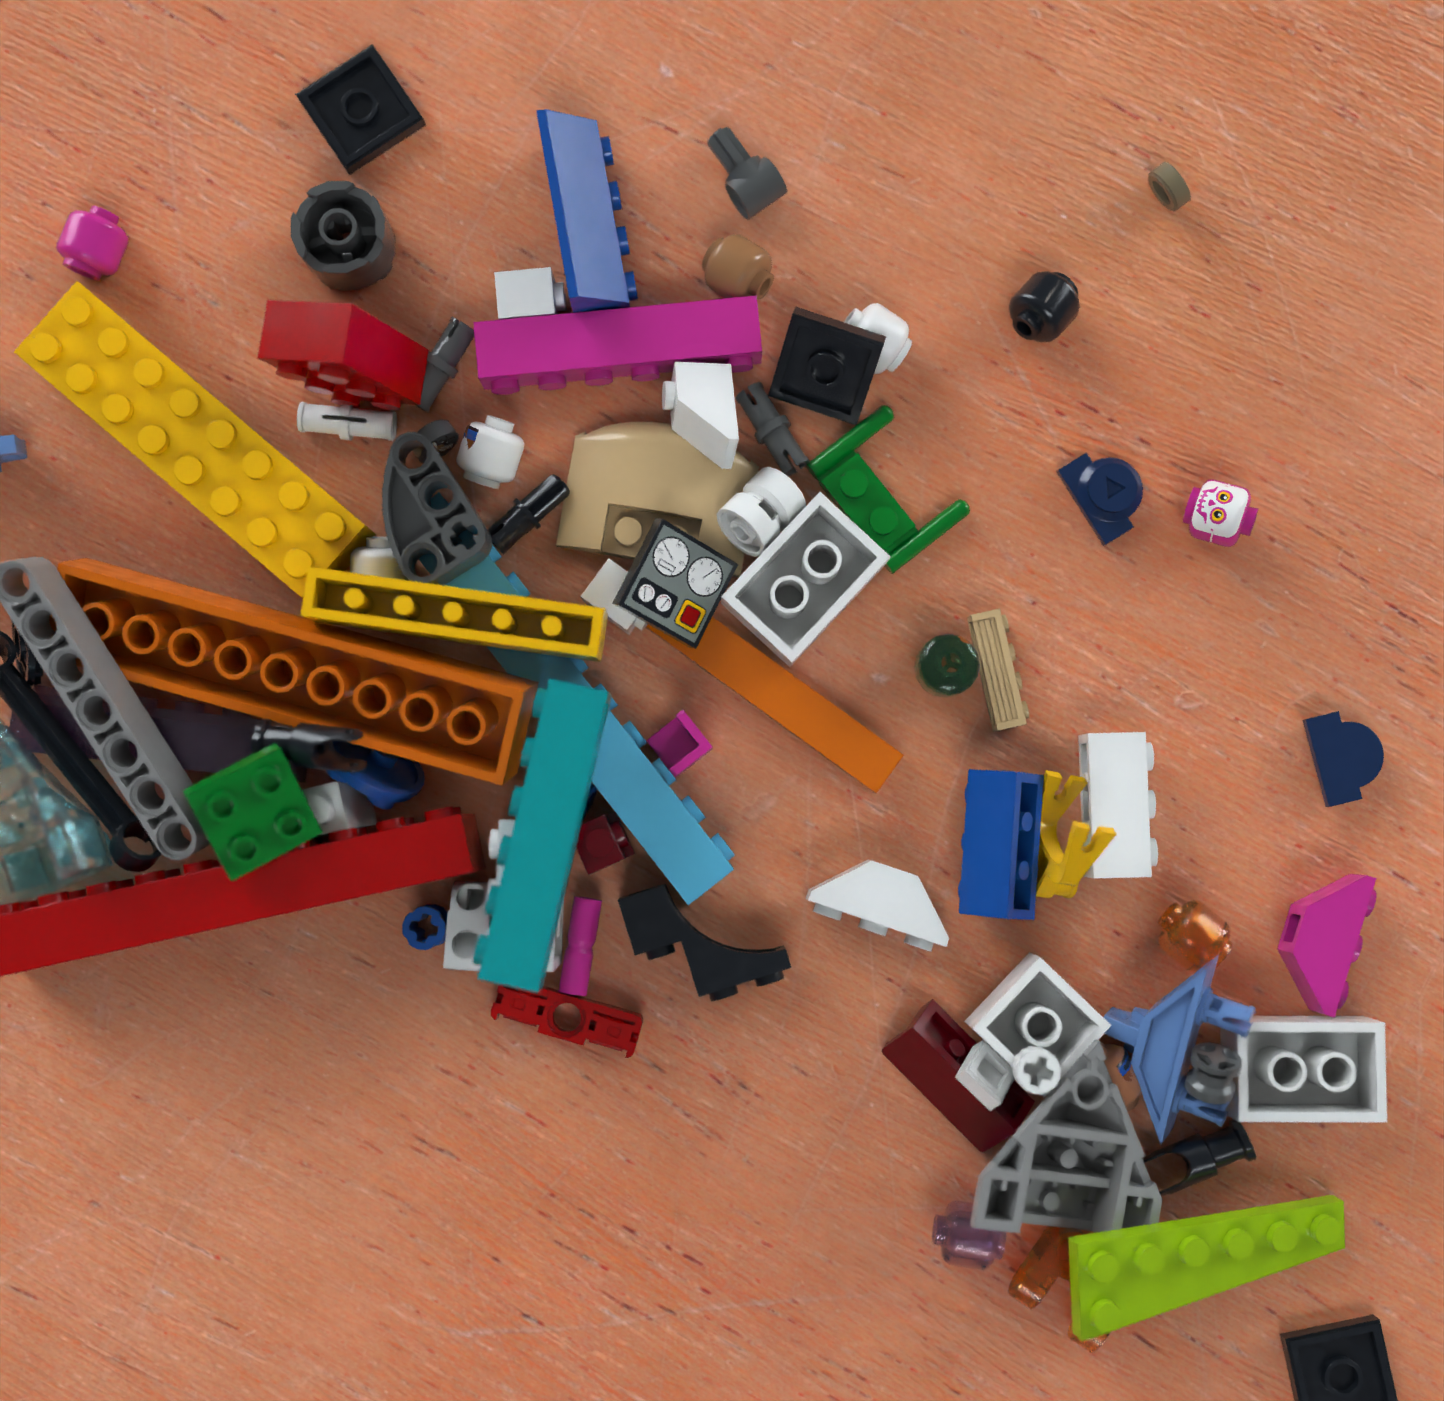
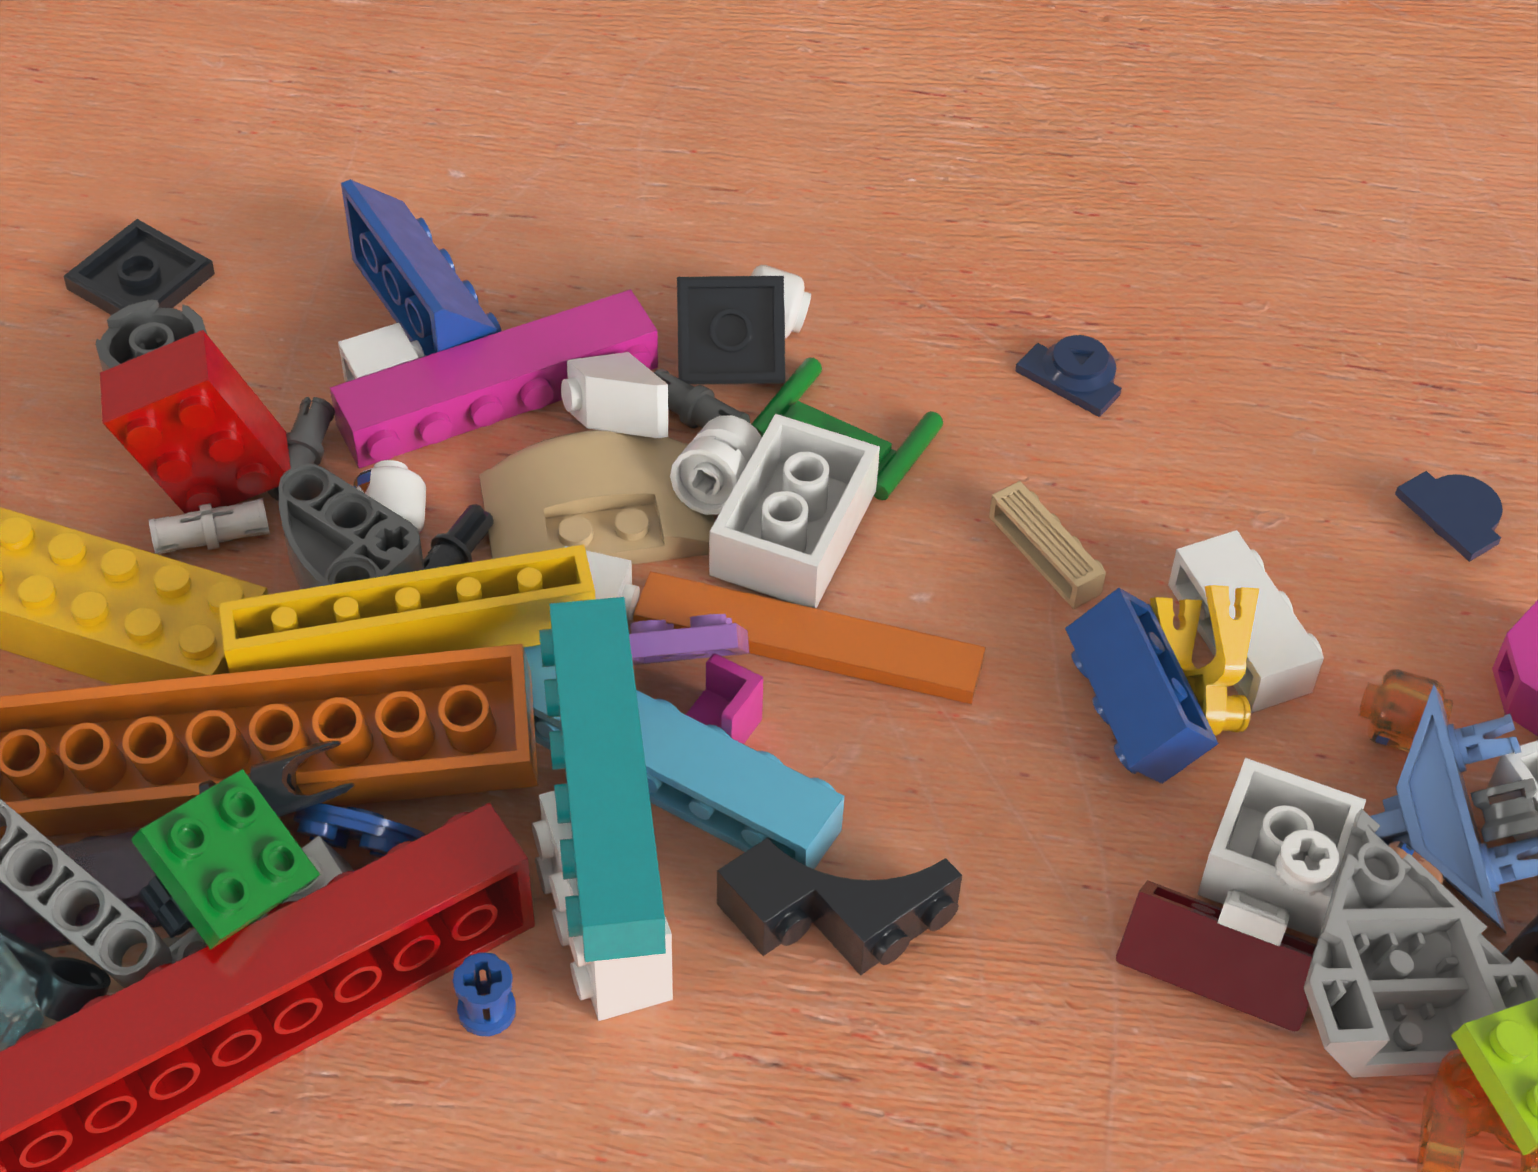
camera: 20 degrees left, 35 degrees down
white leg [443,880,492,971] -> none
red piece [491,984,643,1058] -> none
dark pink piece [558,896,602,996] -> none
dark red brick [576,811,635,875] -> none
tile [612,518,738,649] -> none
medium nougat head [702,234,774,299] -> none
dark grey axle [707,127,787,220] -> none
white slope [806,859,949,952] -> none
clear green head [914,634,980,698] -> none
head [932,1200,1006,1270] -> none
black head [1009,271,1080,342] -> none
dark tan tile [1148,162,1191,211] -> none
head [1183,480,1258,547] -> none
none -> medium lavender plate [629,614,750,665]

